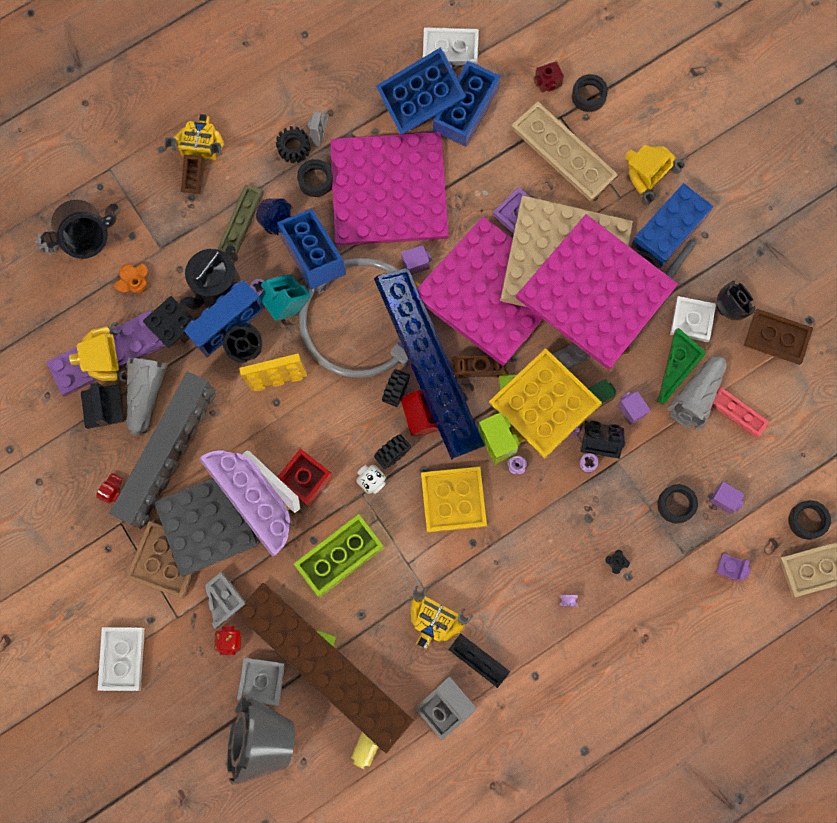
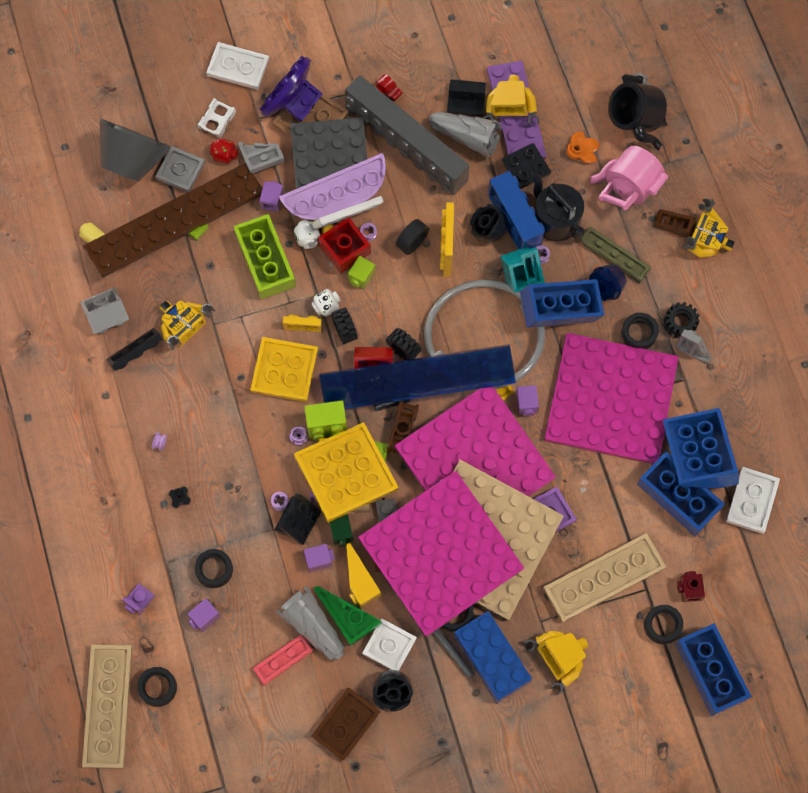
camera: 100 degrees right, 5 degrees down
none -> white piece [198,98,236,138]
none -> dark purple bracket [259,55,323,122]
none -> medium lavender brick [259,181,284,212]
none -> yellow plate [283,314,322,332]
none -> white head [294,220,320,249]
none -> yellow slope [346,543,381,608]
none -> lime brick [348,256,376,289]
none -> lavender bush [360,223,377,241]
none -> black tyre [395,219,429,255]
none -> bright pink piece [590,146,668,210]
none -> blue brick [675,623,752,717]

